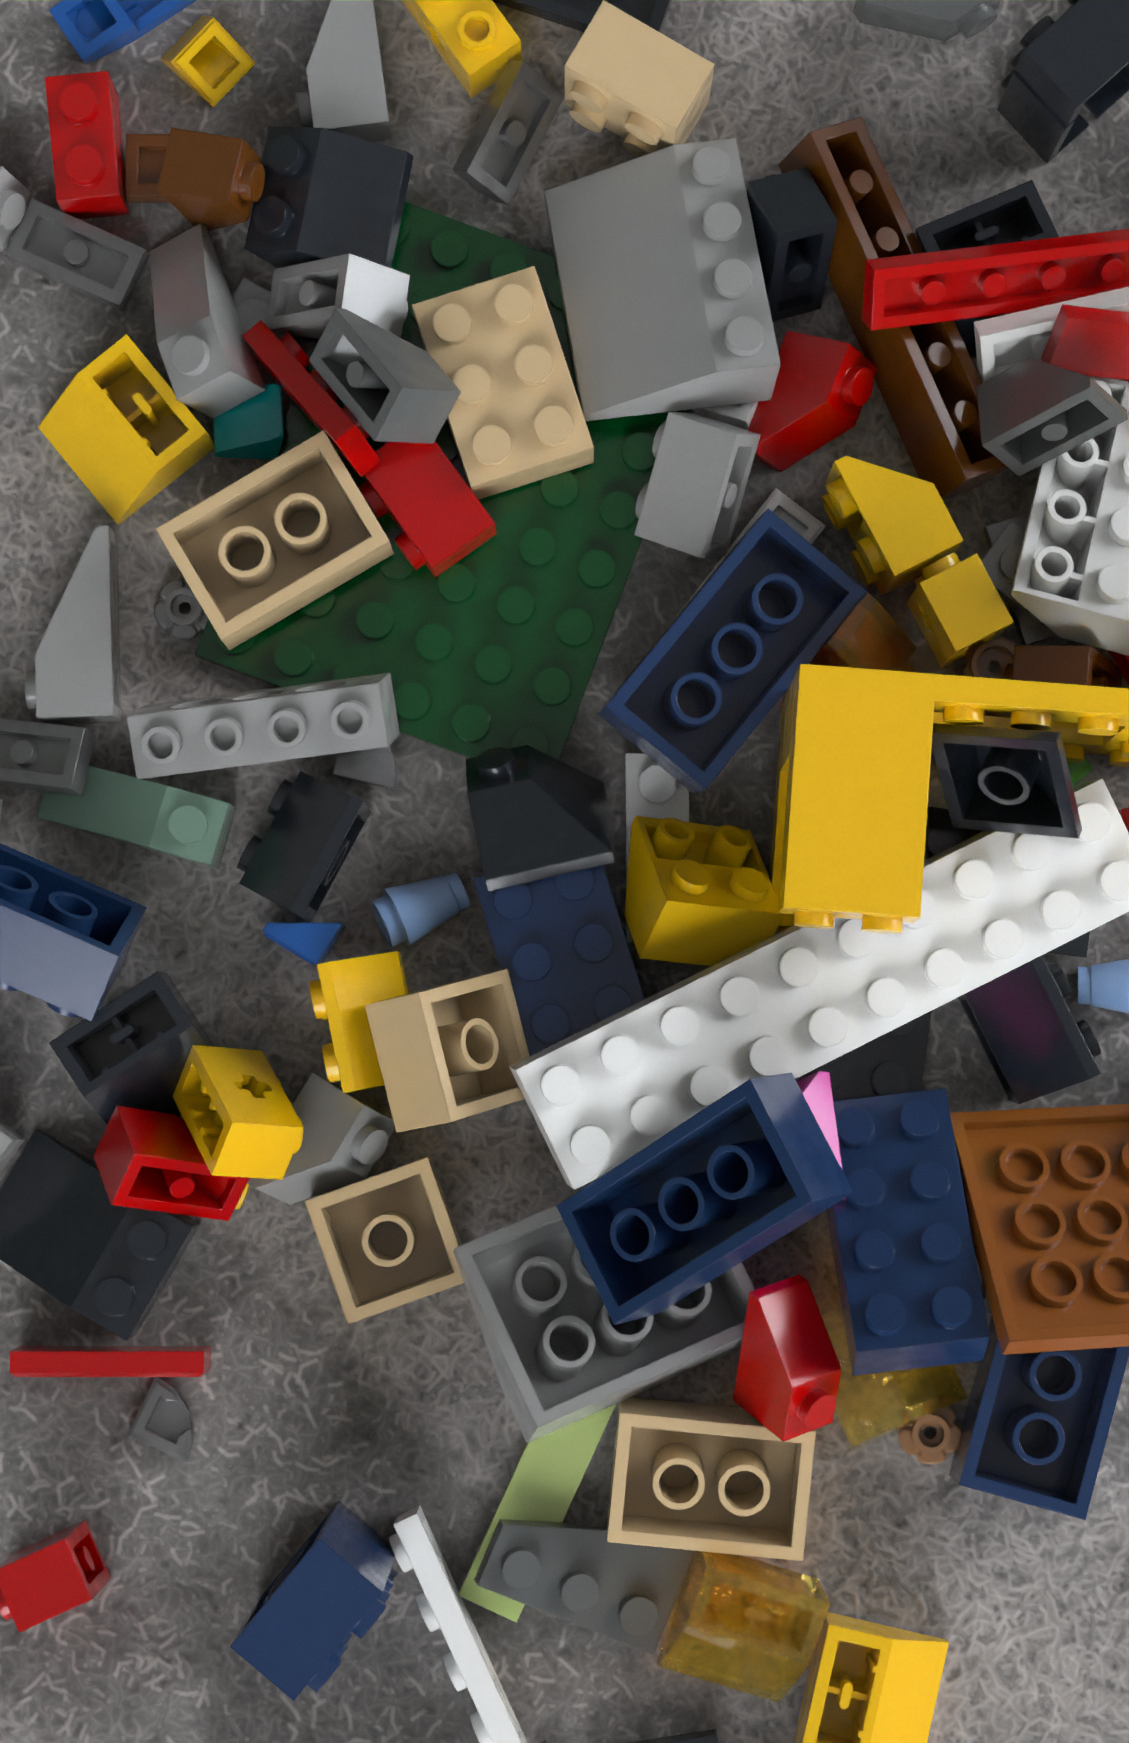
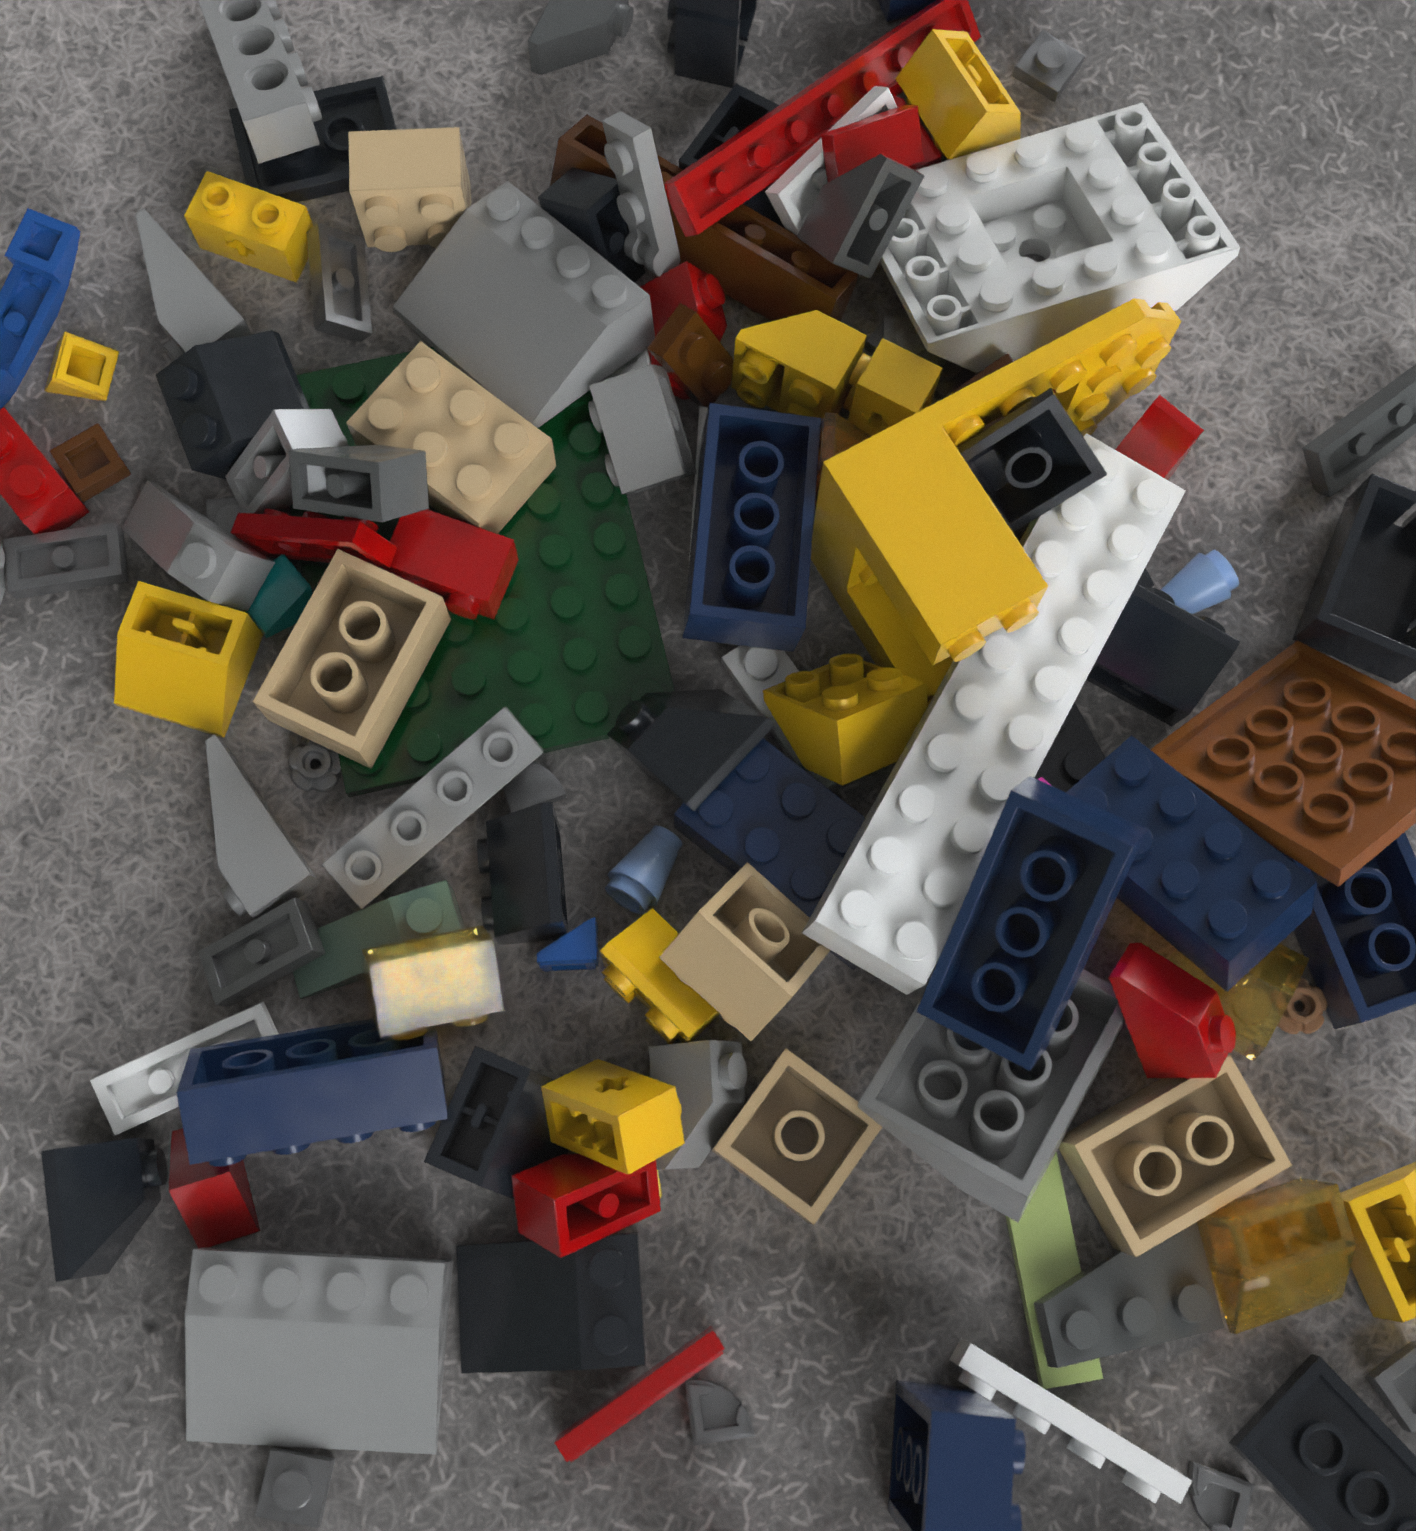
camera: 40 degrees left, 10 degrees down
reddish brown slope [157,127,265,231] -> none
none -> clear yellow slope [361,925,504,1040]
none -> light grey plate [602,111,680,277]
none -> reddish brown plate [647,303,733,407]

